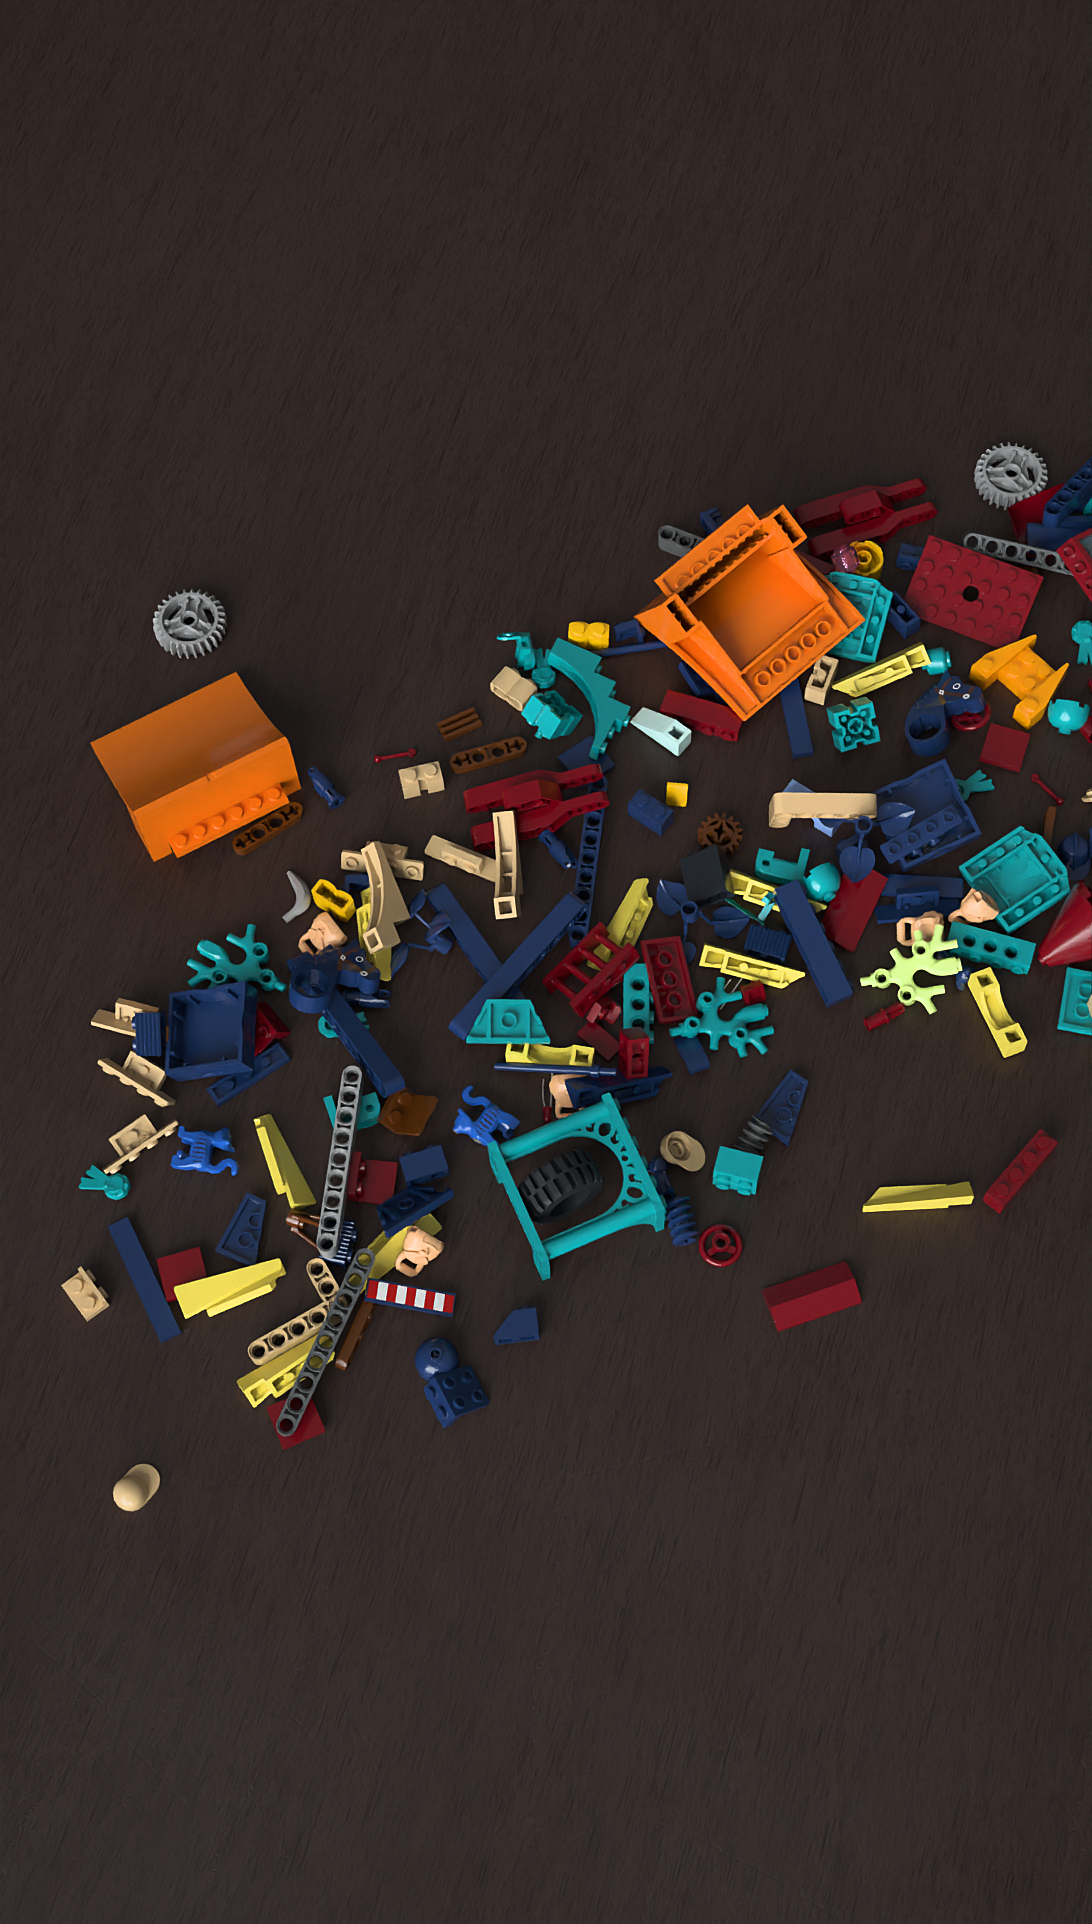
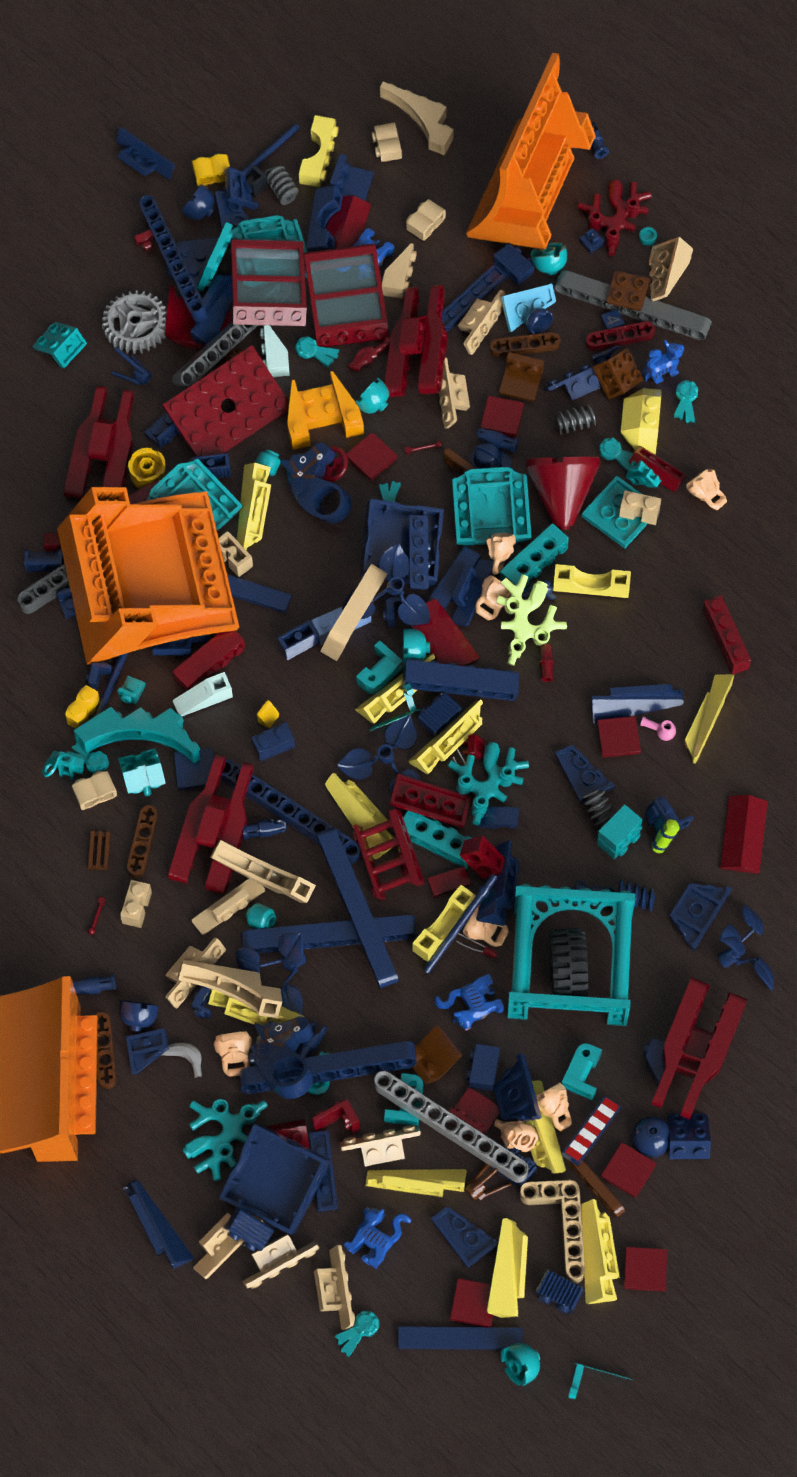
camera: 65 degrees left, 0 degrees up
tan bracket [61,1266,109,1322] -> none
tan cap [113,1464,160,1511] -> none
dark grey beam [276,1248,375,1437] -> none
yellow brick [311,879,356,922] -> none
teal wing [466,999,550,1044] -> none
dark red bracket [586,995,623,1025] -> none
tan cap [660,1131,705,1171] -> none
black brick [680,845,735,910] -> none
reddish brown gear [697,813,742,855] -> none
dark red piece [698,1224,743,1267] -> none
teal brick [827,697,881,752] -> none
clear pink head [831,544,861,574] -> none
none -> teal bracket [33,322,87,368]
none -> dark blue plant [111,347,152,386]
none -> teal bracket [118,676,146,705]
none -> dark blue cylinder [119,1000,159,1031]
none -> dark blue wedge [123,1180,194,1269]
none -> dark blue wing [126,1028,169,1075]
none -> teal head [246,903,276,929]
none -> light aqua slope [260,325,290,377]
none -> dark blue brick [278,620,320,660]
none -> dark red bracket [312,1100,360,1134]
none -> bracket [339,1125,421,1166]
none -> light nougat piece [494,1119,538,1152]
none -> teal cylinder [501,1343,540,1386]
none -> dark blue brick [535,1269,584,1314]
none -> teal piece [562,1043,602,1101]
none -> teal piece [569,1363,633,1399]
none -> dark blue wedge [591,684,684,724]
none -> dark red tile [597,716,641,758]
none -> dark red tile [601,1143,657,1198]
none -> bright pink bar [640,717,676,741]
none -> dark blue piece [645,796,694,853]
none -> dark red beam [652,977,748,1120]
none -> dark blue wing [669,883,732,951]
none -> dark blue plant [718,905,774,992]

